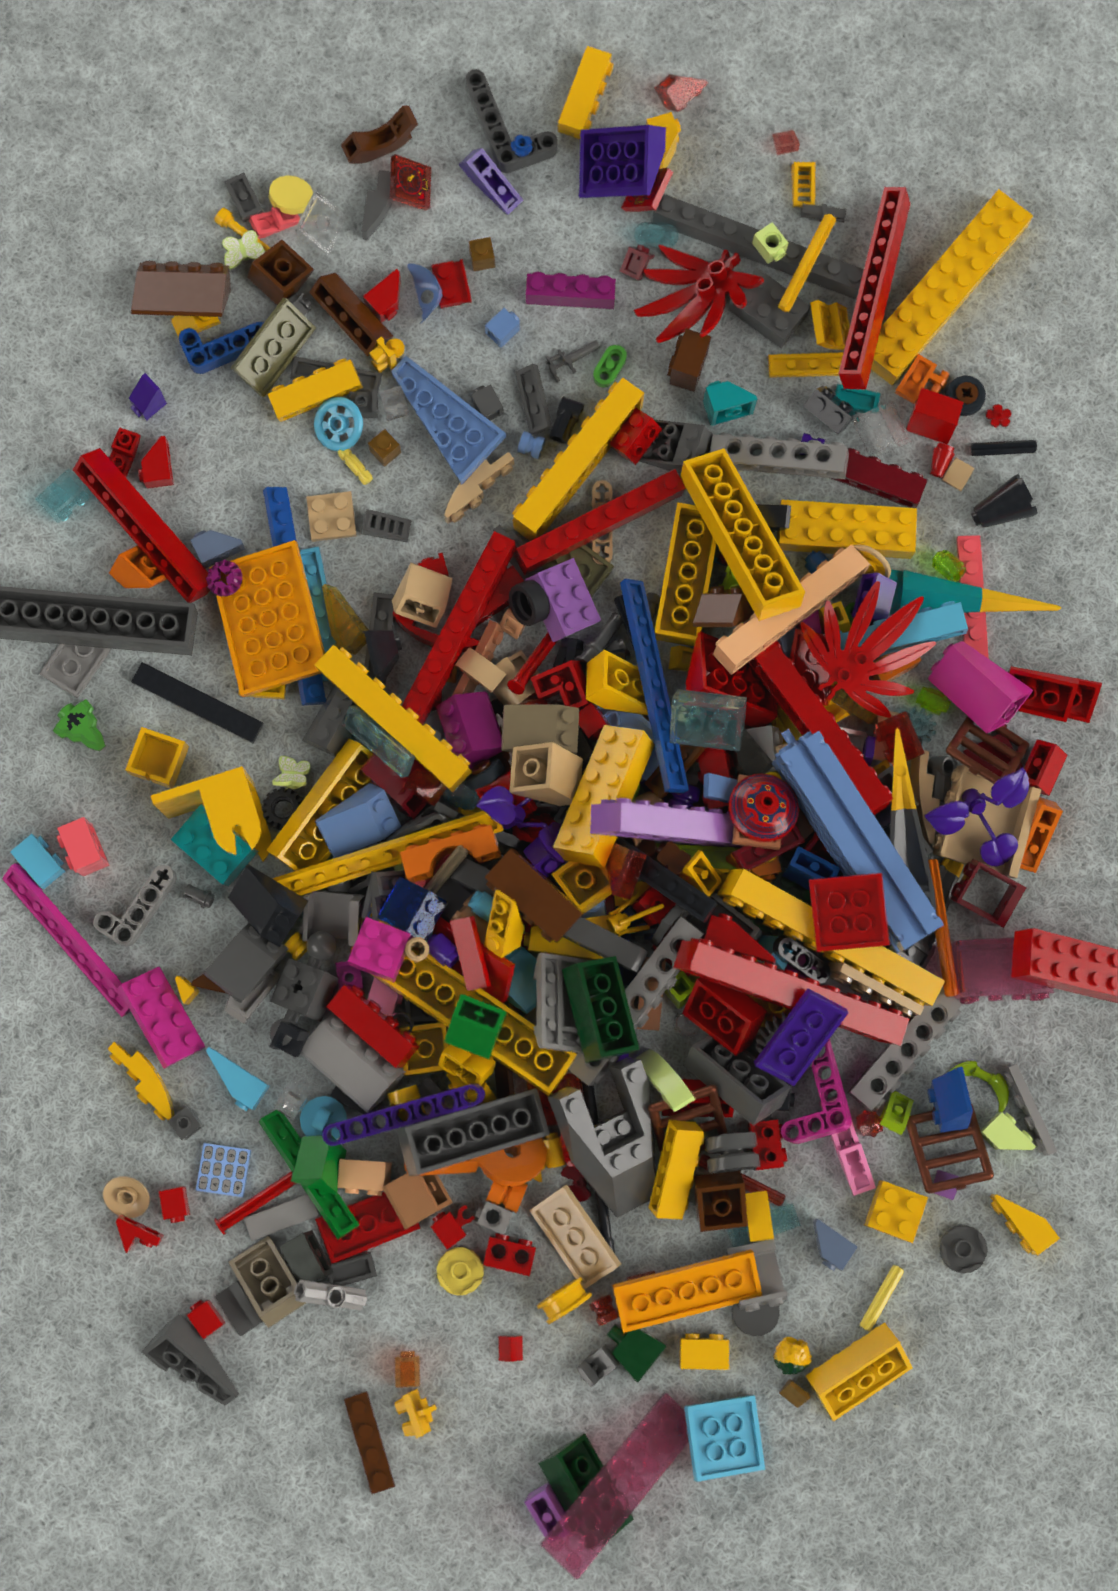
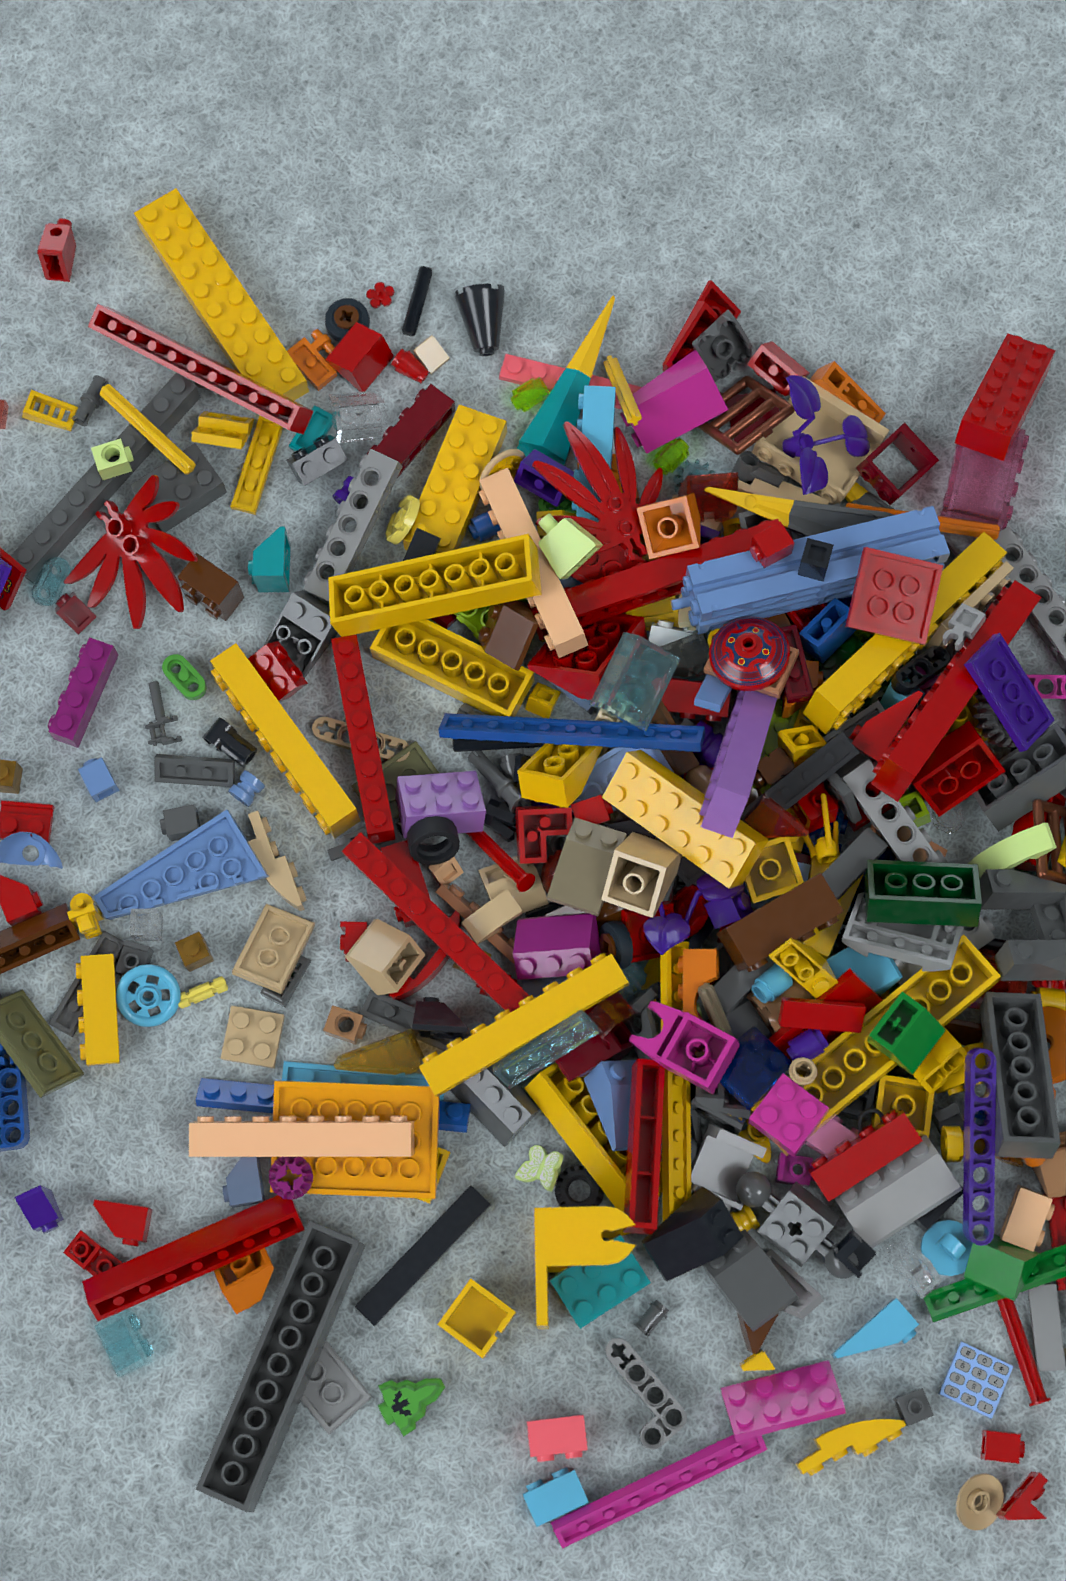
camera: 65 degrees left, 5 degrees down
none -> red torso [37,218,76,282]
none -> light nougat brick [189,1116,414,1157]
none -> tan tile [232,904,315,994]
none -> medium nougat brick [323,1005,367,1045]
none -> light yellow tile [385,495,420,545]
none -> yellowish green torso [538,513,603,579]
none -> yellow axle [603,355,642,426]
none -> red brick [623,1058,665,1235]
none -> dark pink brick [629,1001,740,1094]
none -> orange slope [637,493,700,559]
none -> dark grey slope [692,310,752,382]
none -> red brick [750,521,794,568]
none -> black panel [798,538,834,582]
none -> light grey plate [943,603,986,651]

